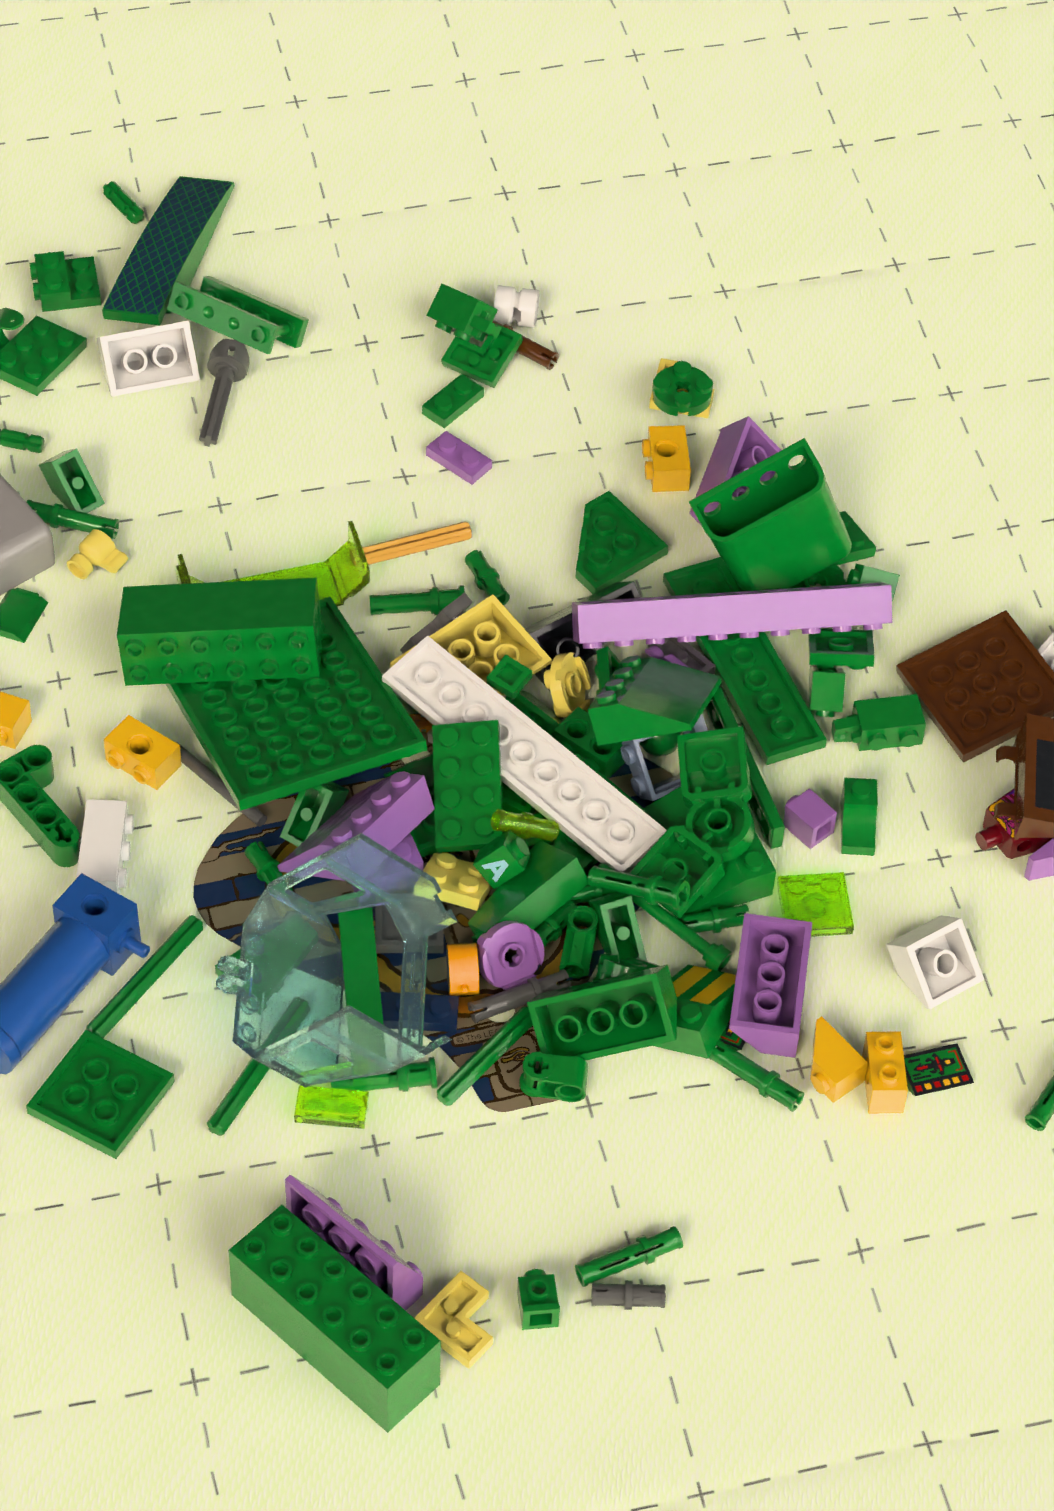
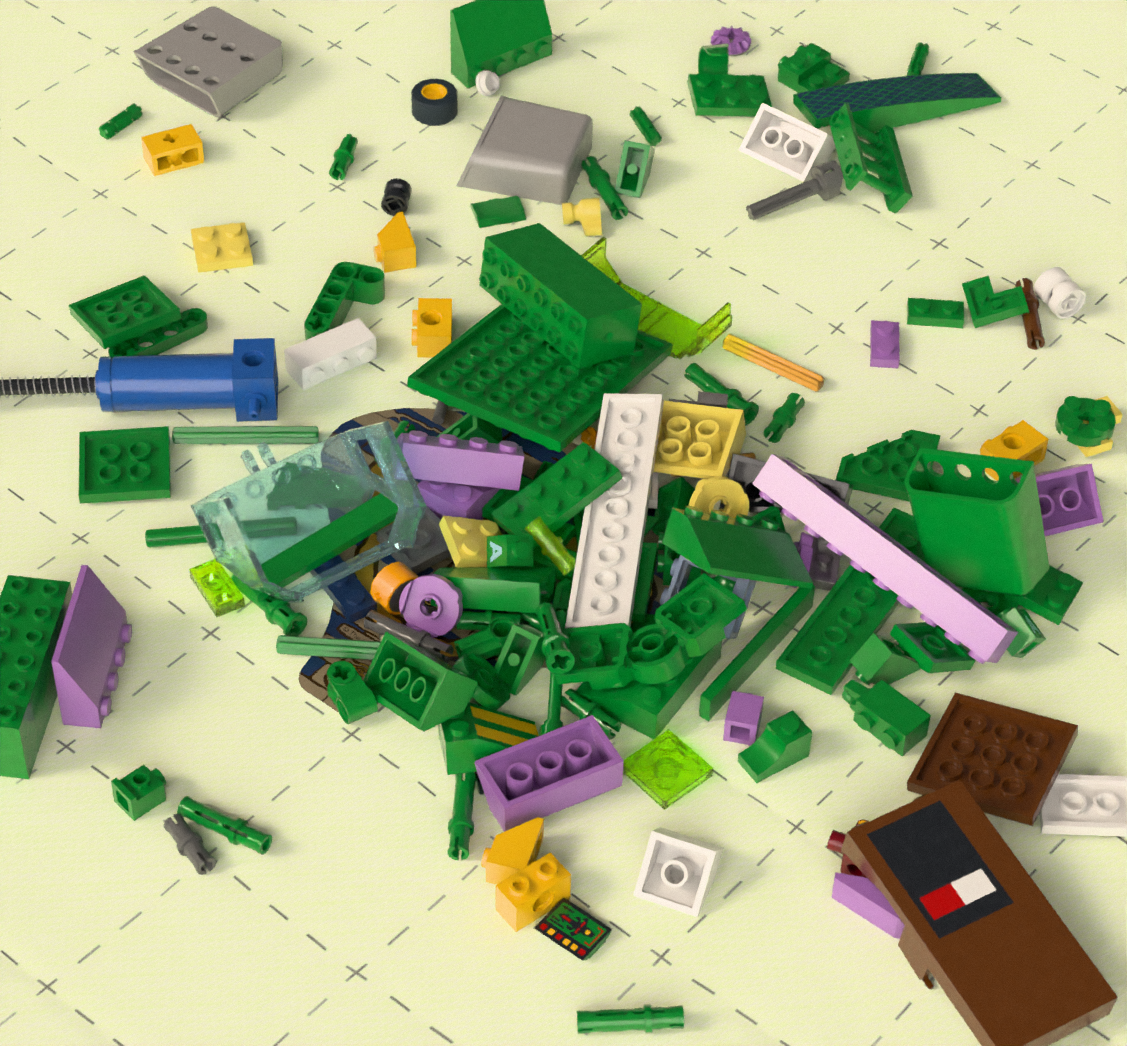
camera: 55 degrees right, 5 degrees down
light yellow plate [414,1271,493,1369] -> none
green hinge [426,283,502,342] -> none
green plate [486,655,532,700] -> none

